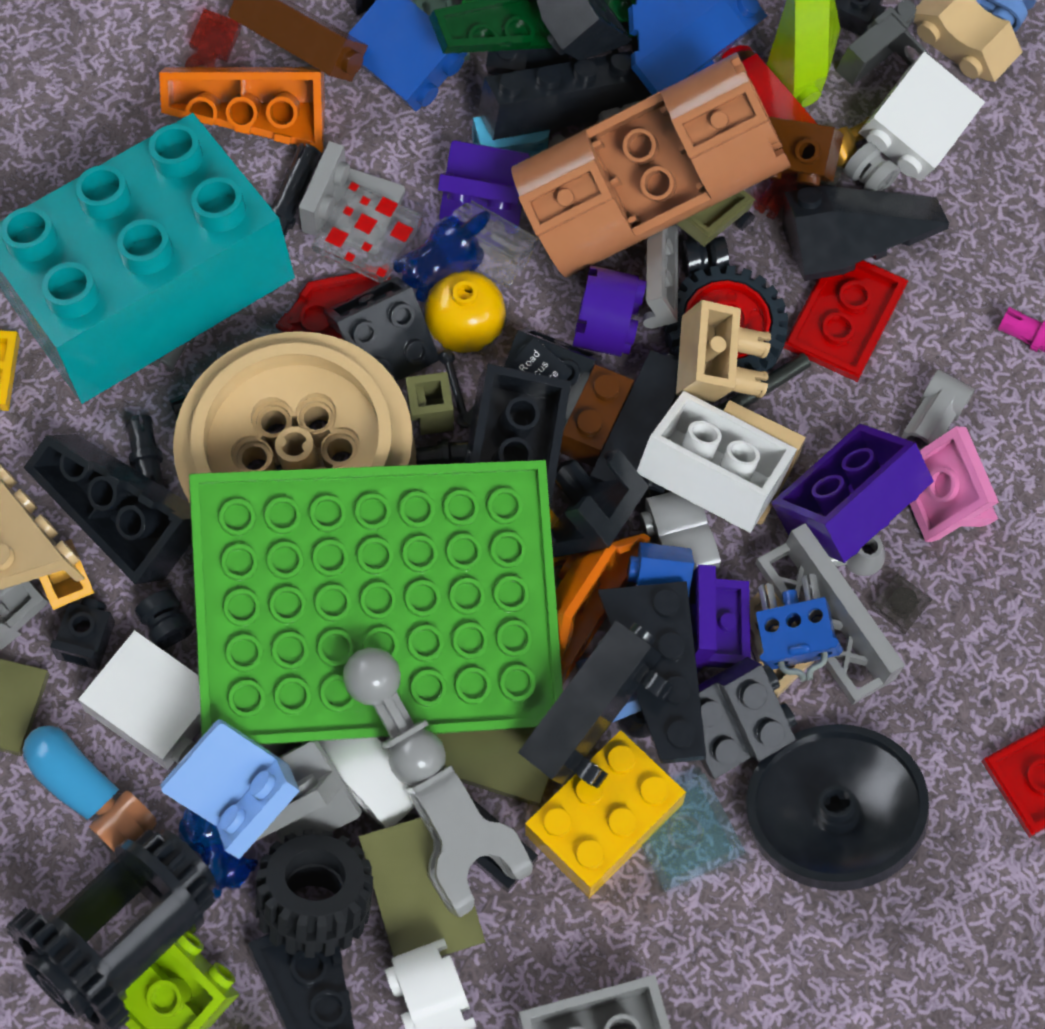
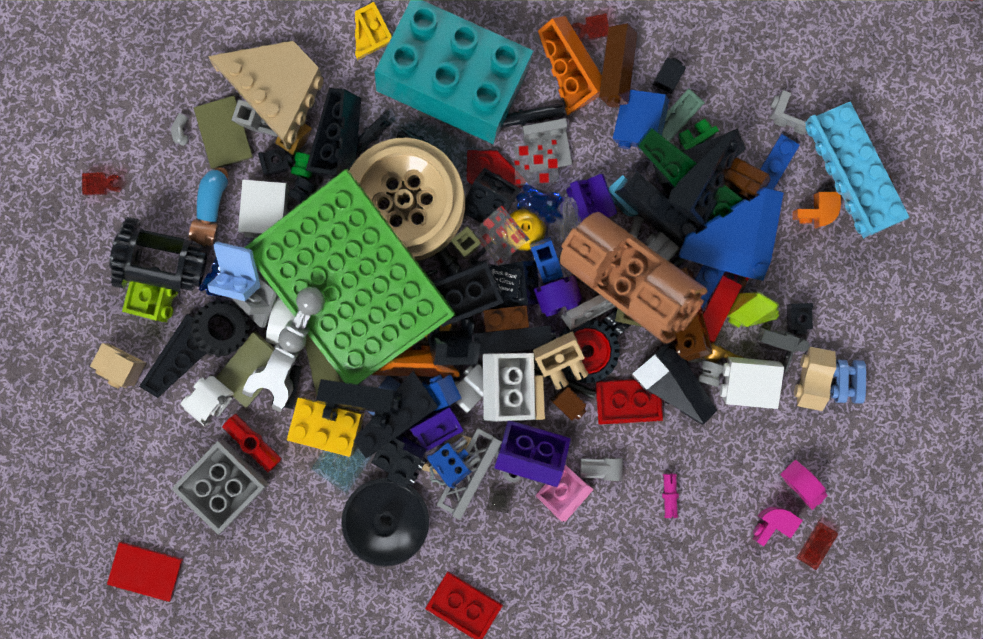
camera: 55 degrees right, 20 degrees up
none -> red piece [222,413,282,473]
none -> green wheel [291,152,313,179]
none -> clear tile [473,206,529,265]
none -> blue brick [529,237,563,284]
none -> reddish brown brick [551,387,587,421]

